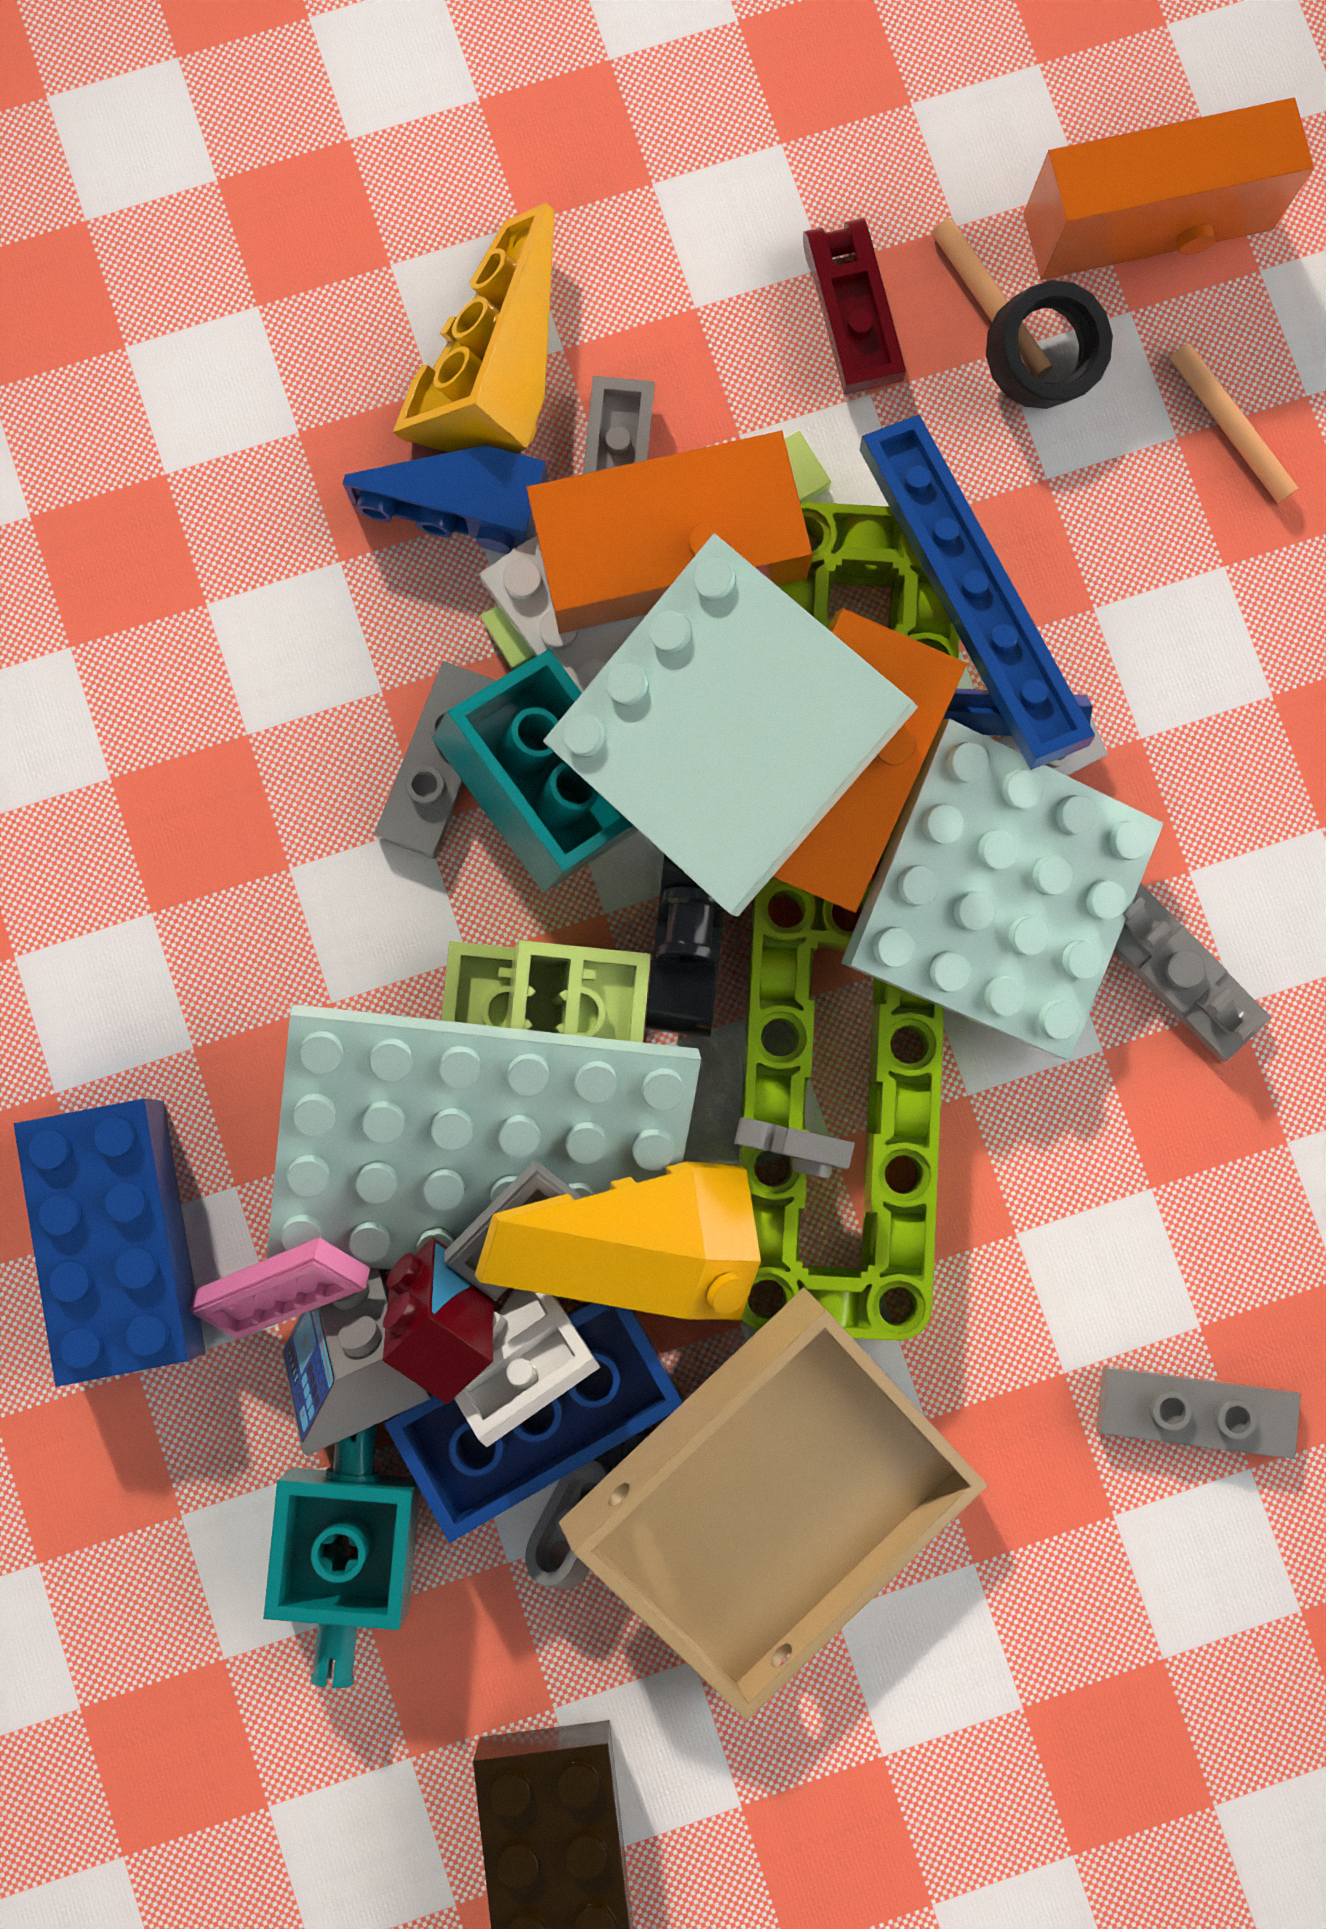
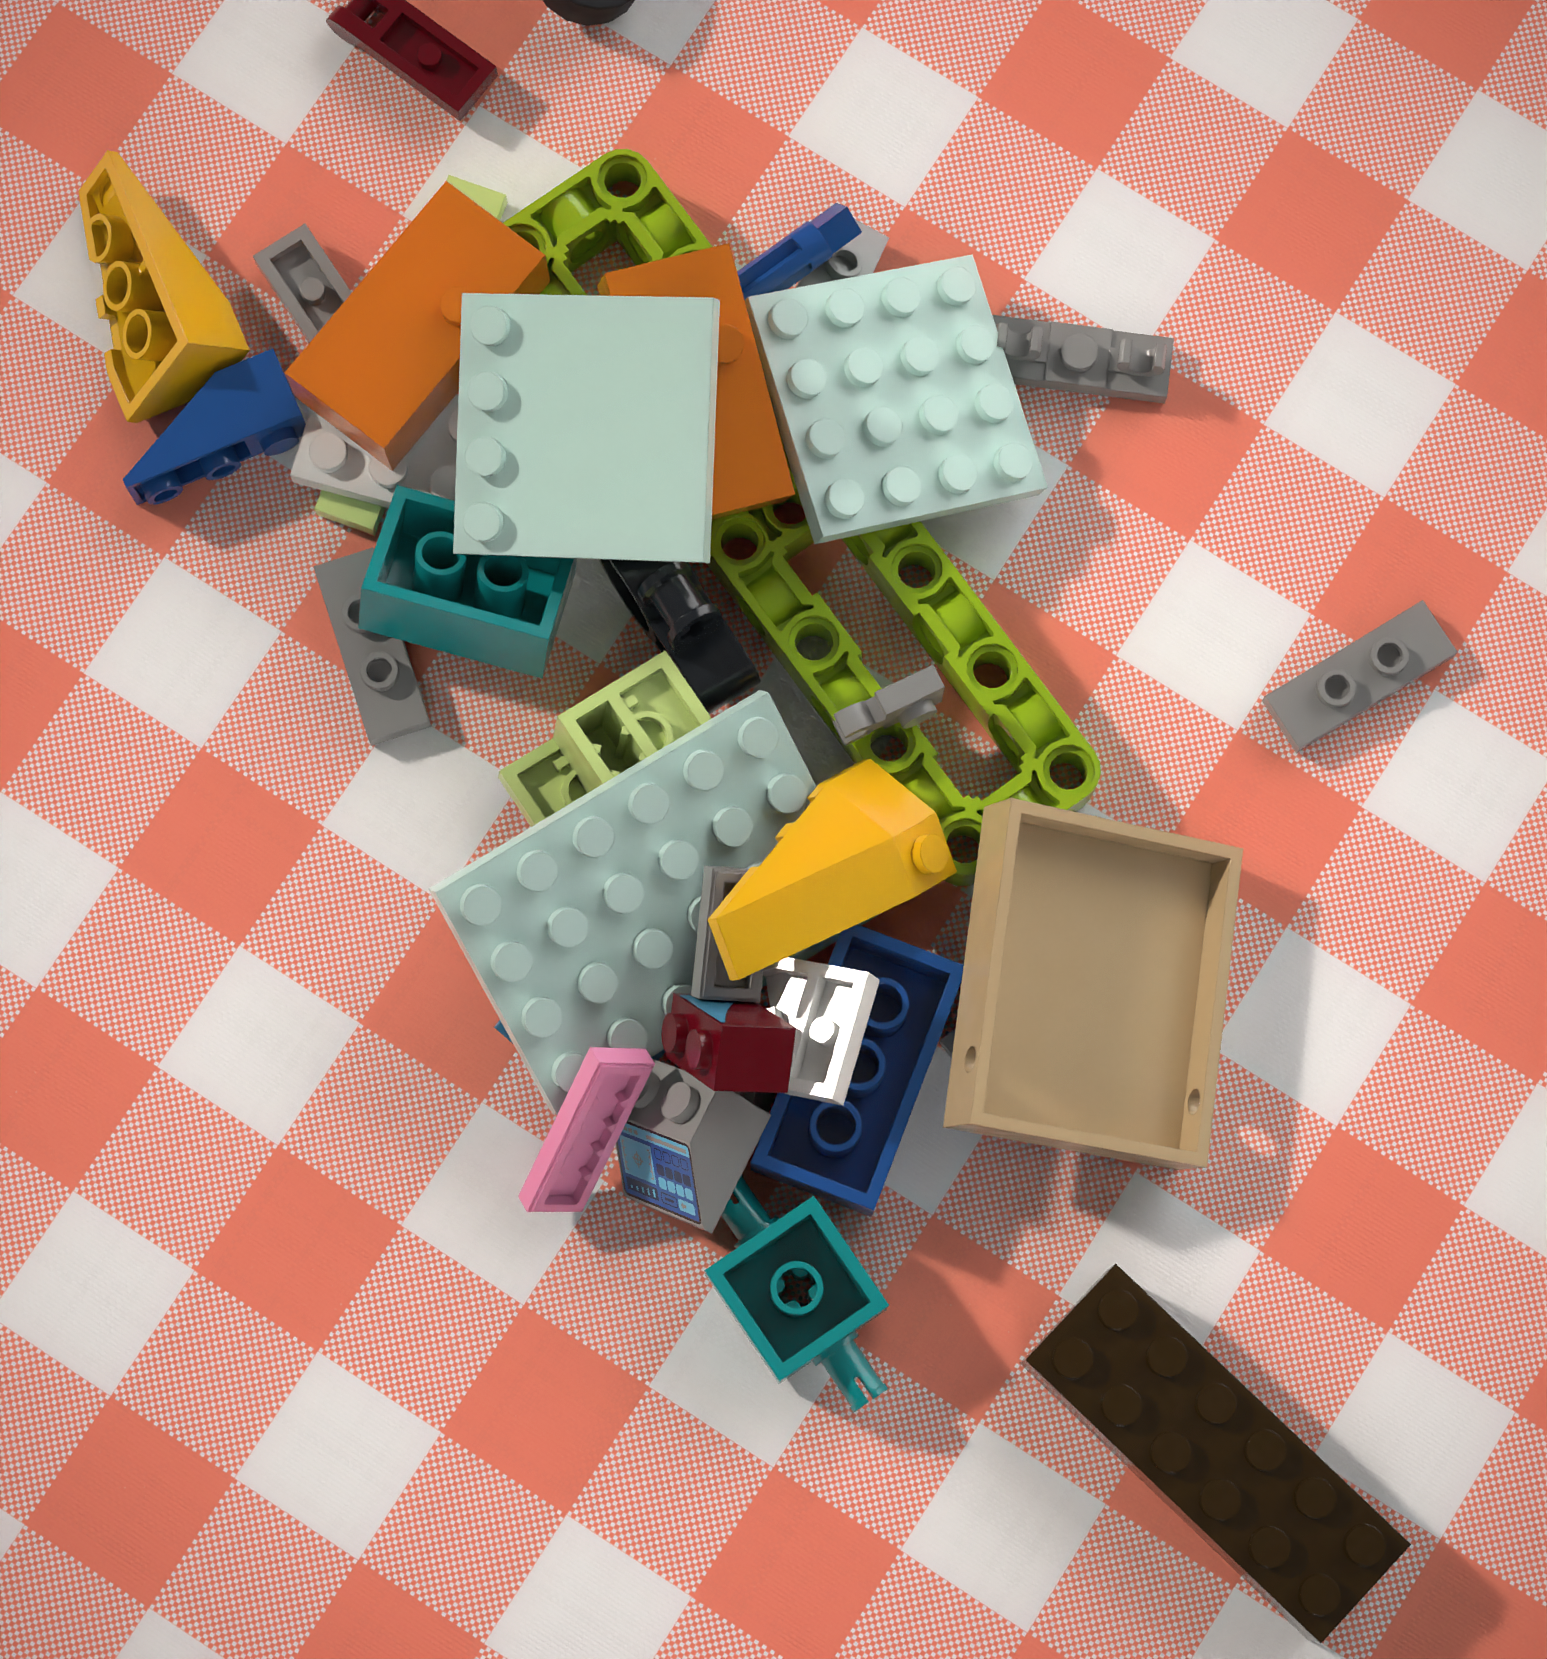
camera: 35 degrees left, 5 degrees down
blue brick [13,1098,206,1387] -> none
light grey plate [525,1460,614,1590] -> none
blue plate [859,415,1095,770] -> none

